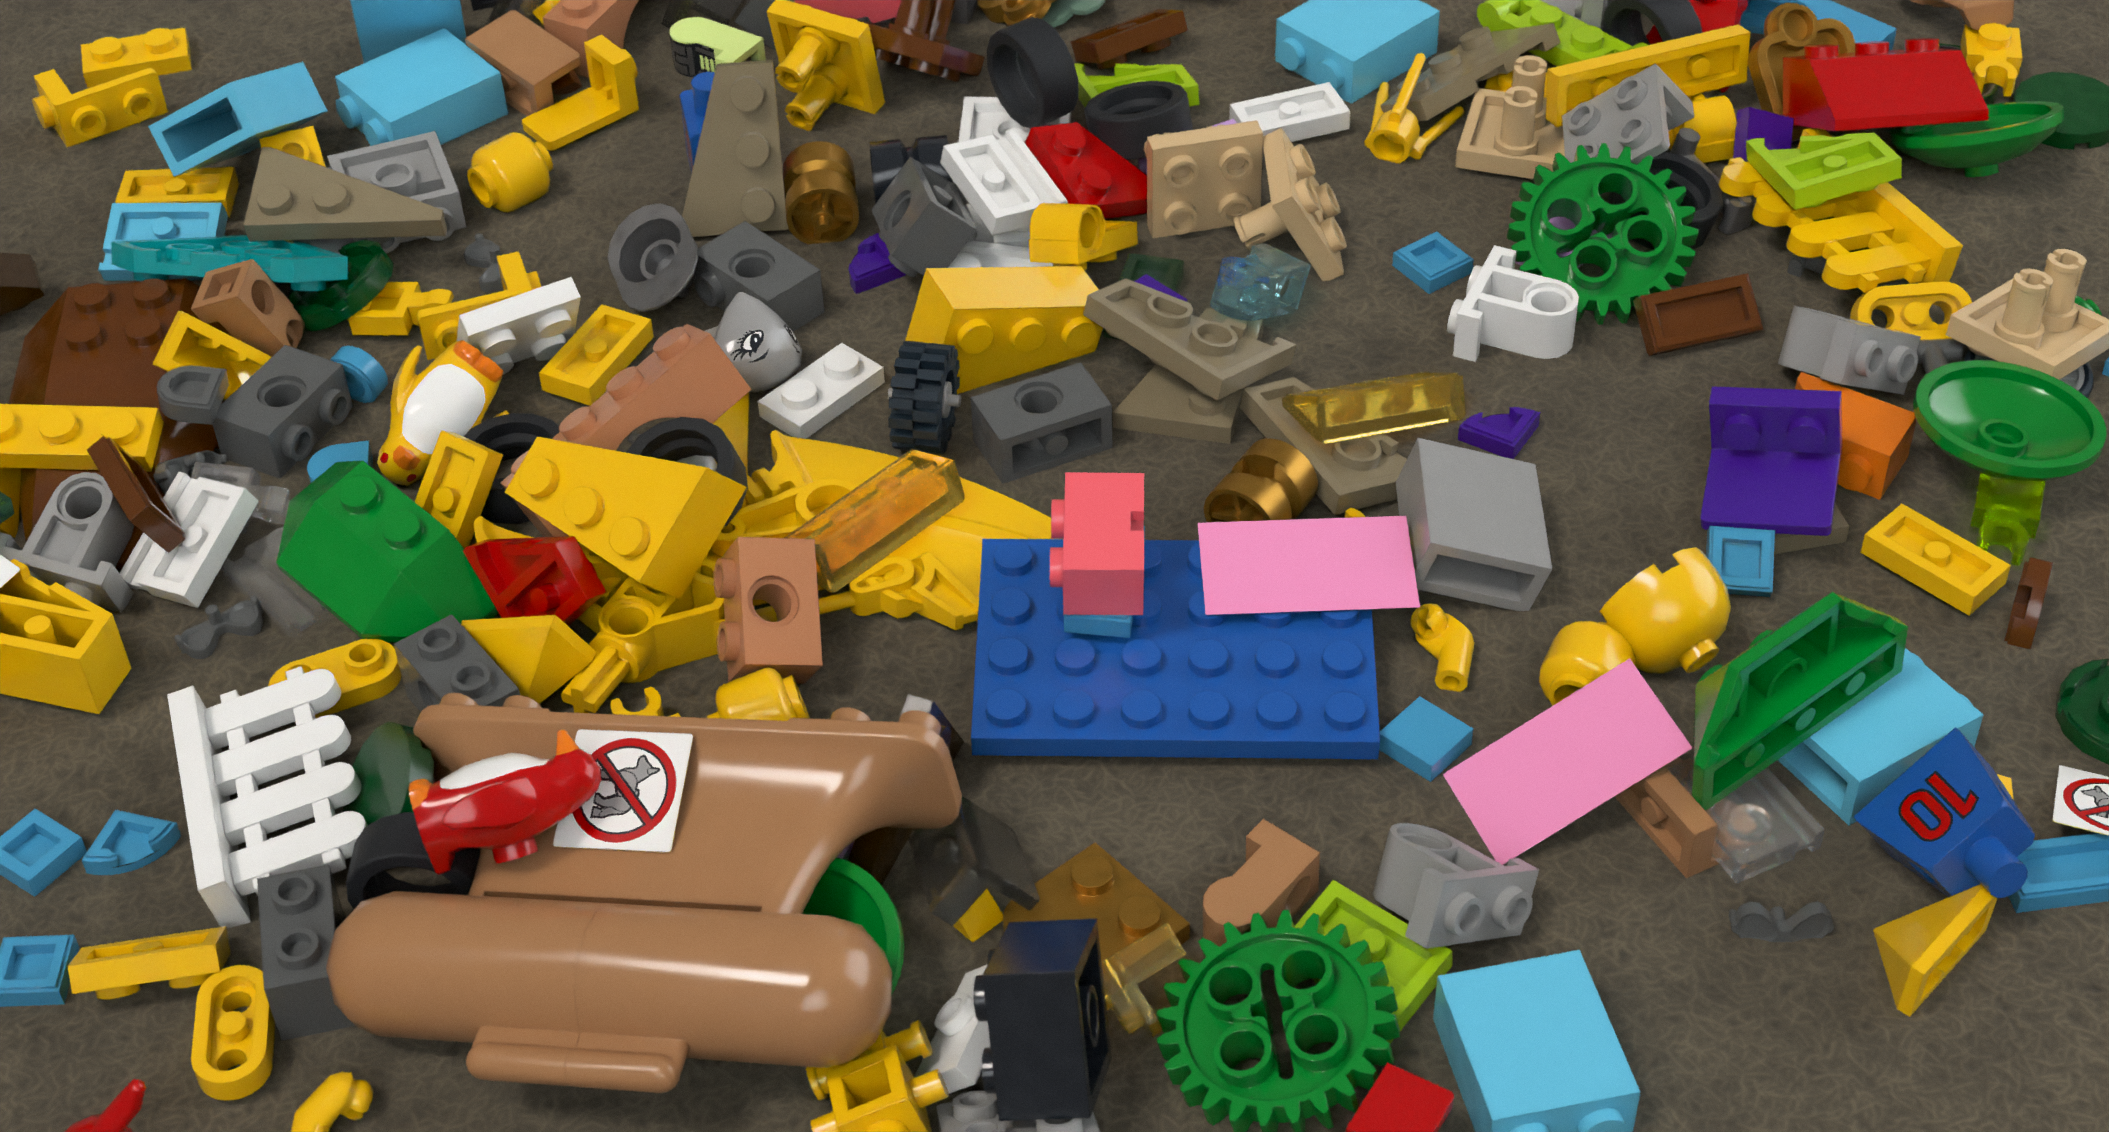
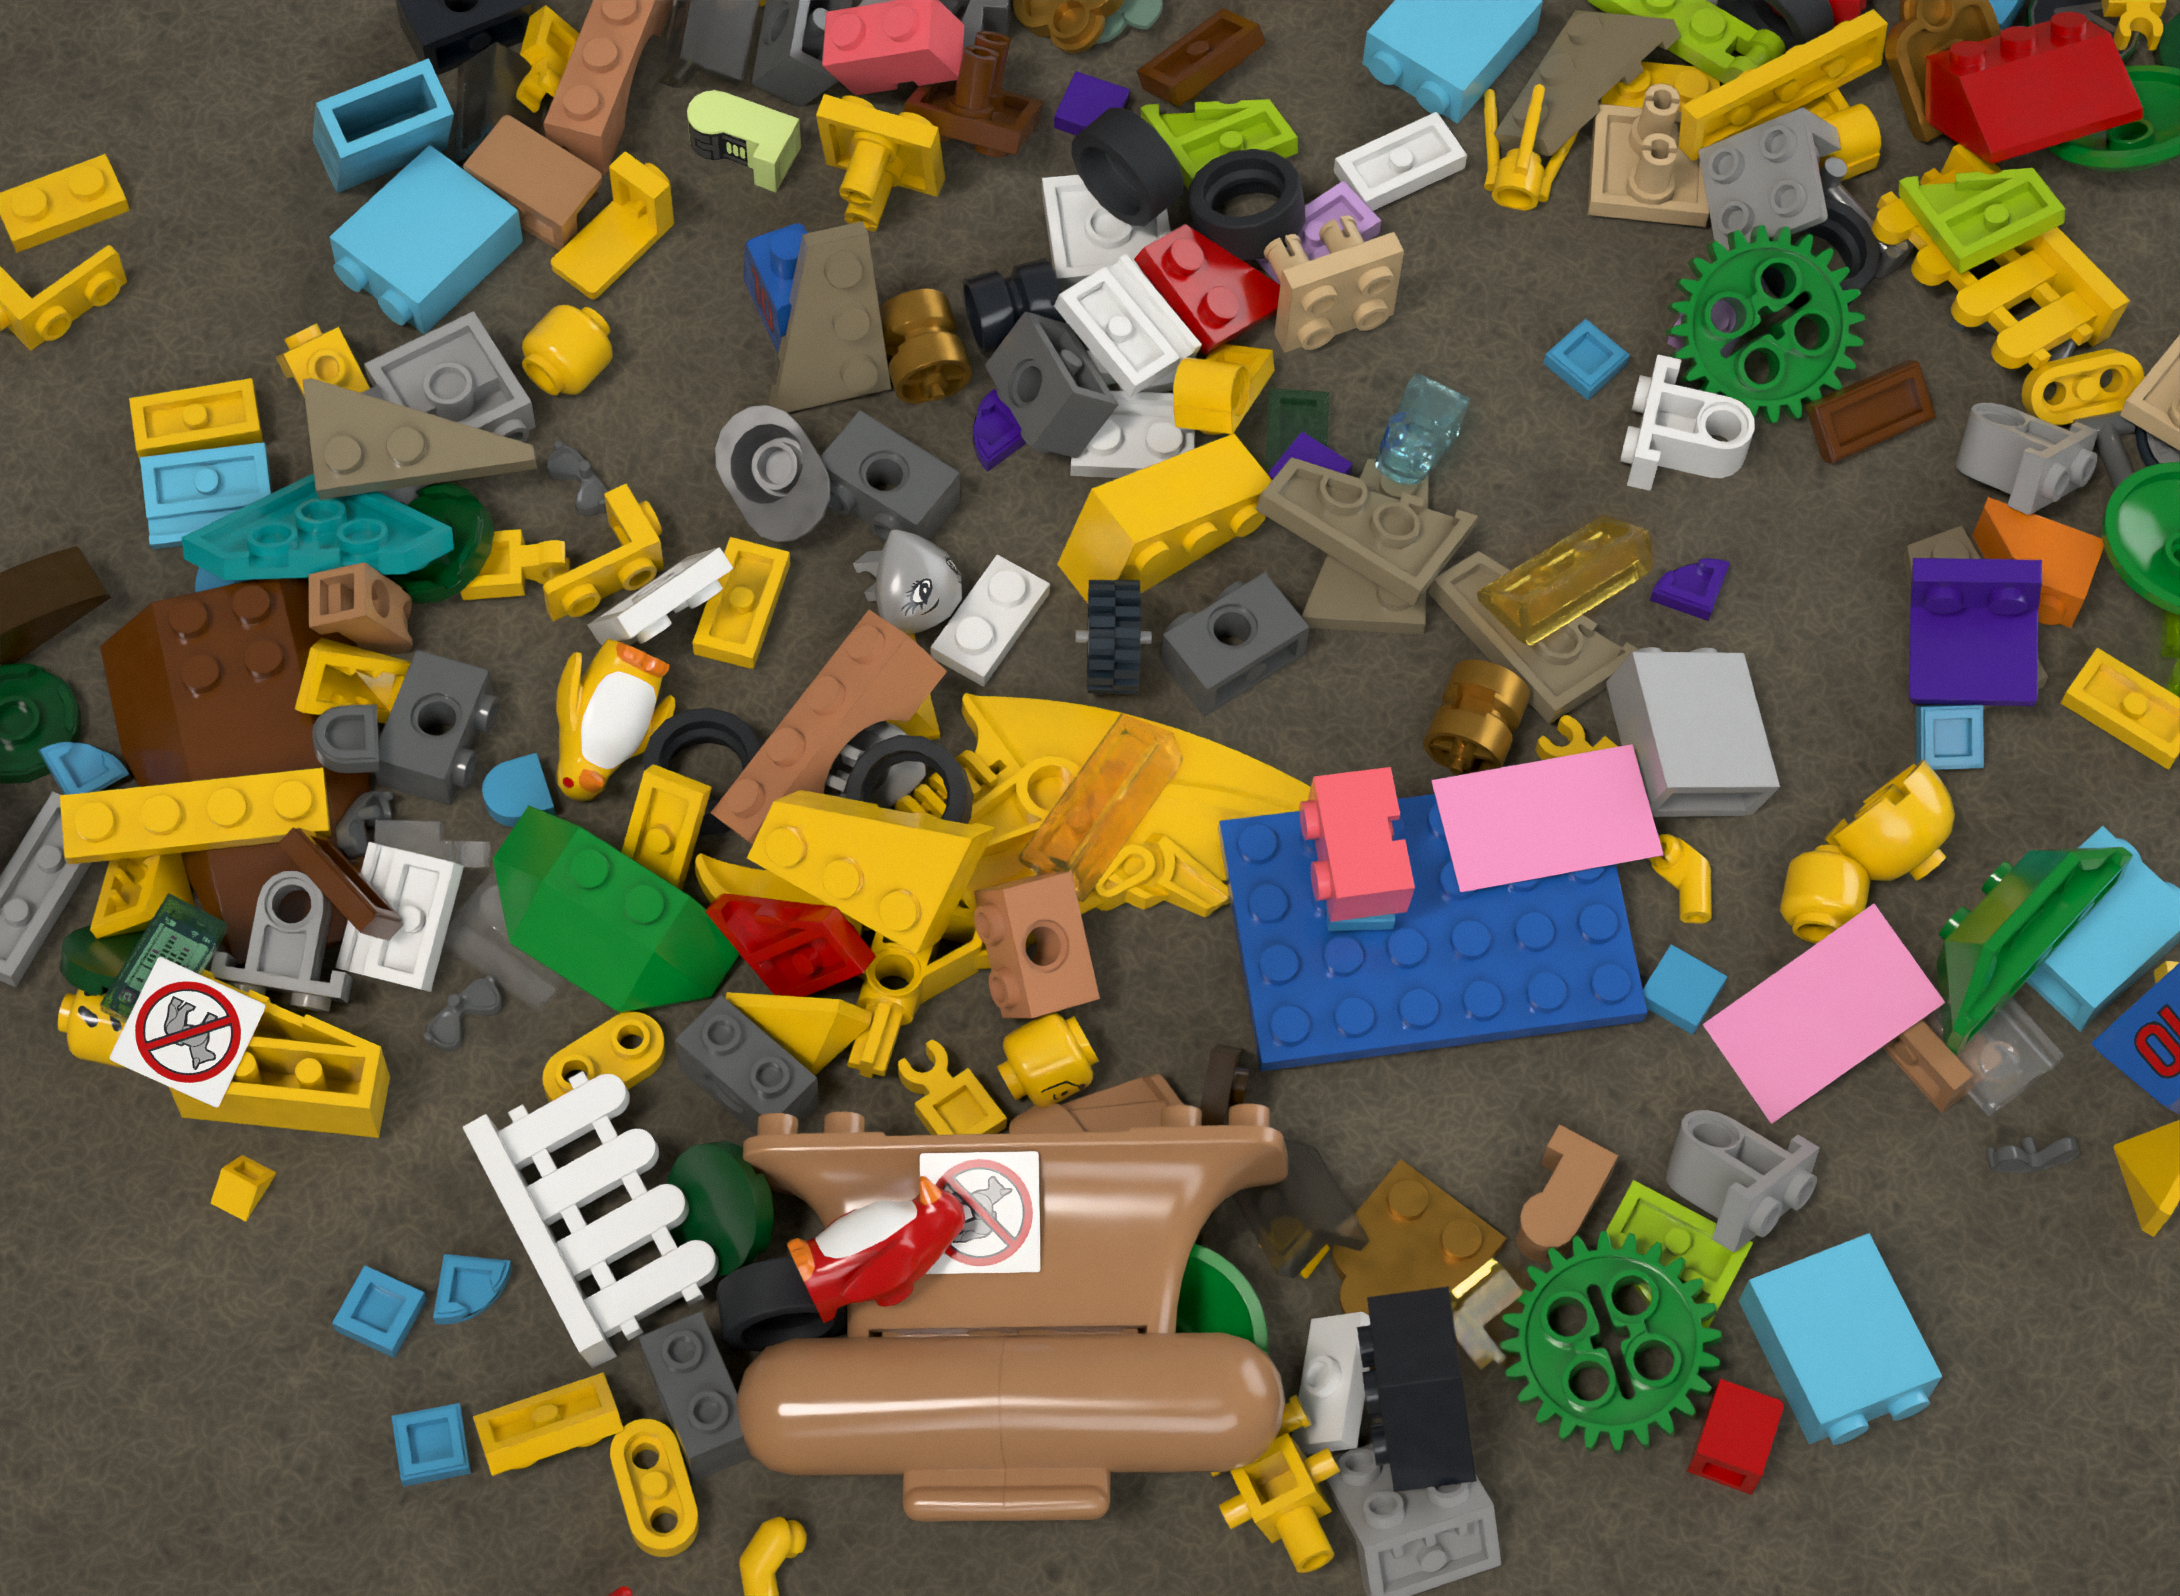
camera: 15 degrees left, 20 degrees up
medium azure brick [148,62,327,177] -> none
dark azure tile [330,346,388,403] -> none
tan plate [1234,128,1347,281] -> none
dark purple tile [1733,107,1794,162] -> none

